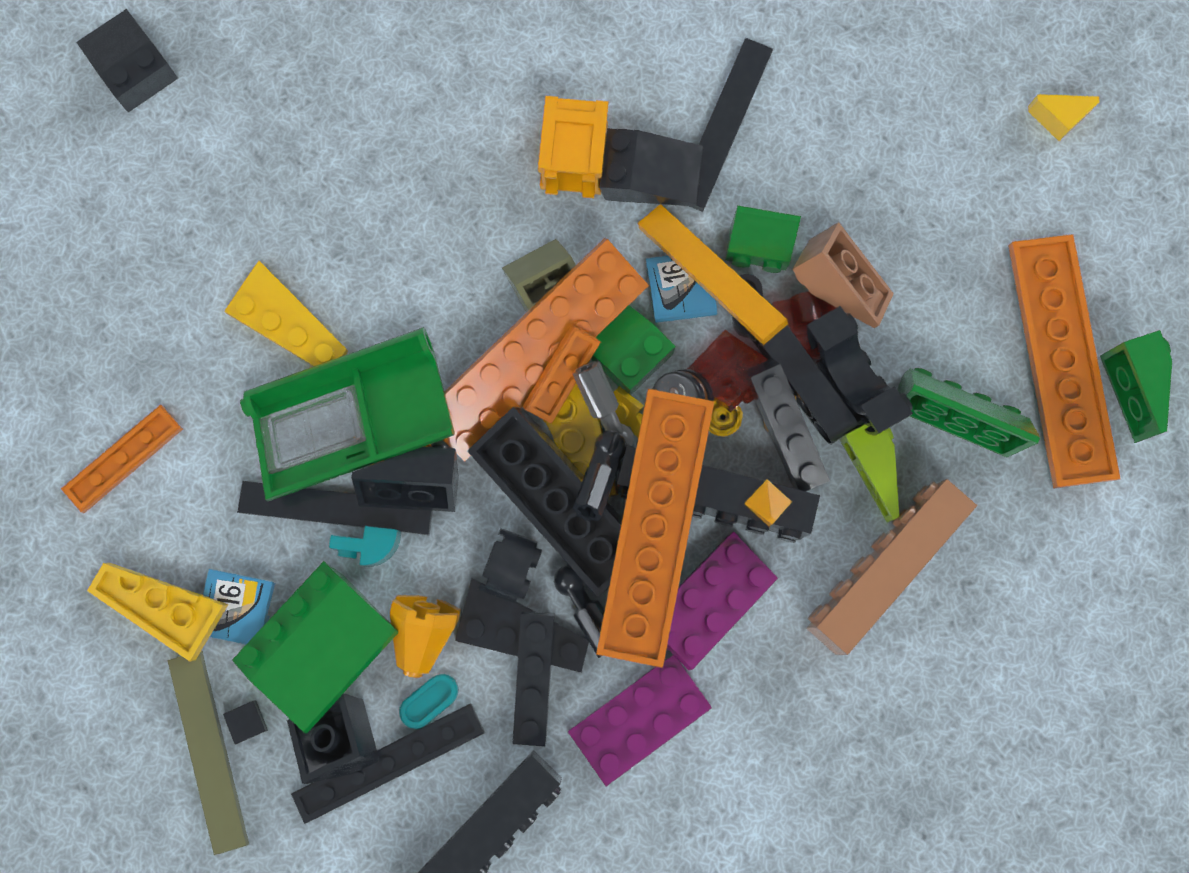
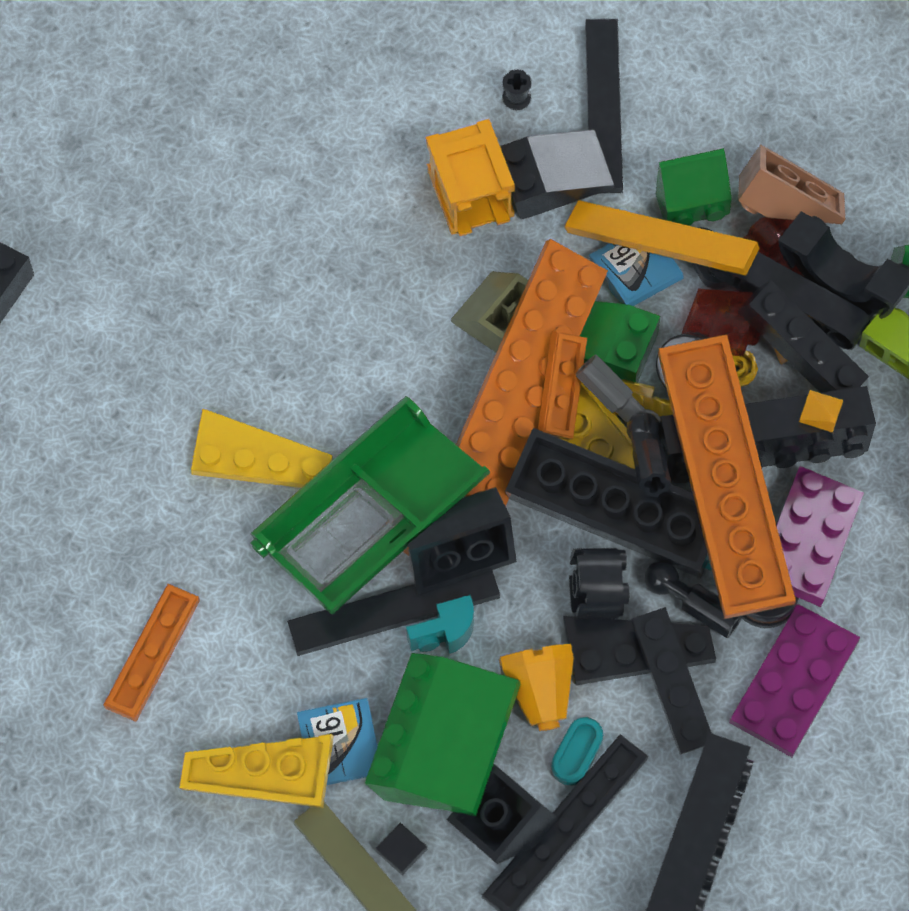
camera: 20 degrees left, 15 degrees down
none -> black bush [502,69,532,110]

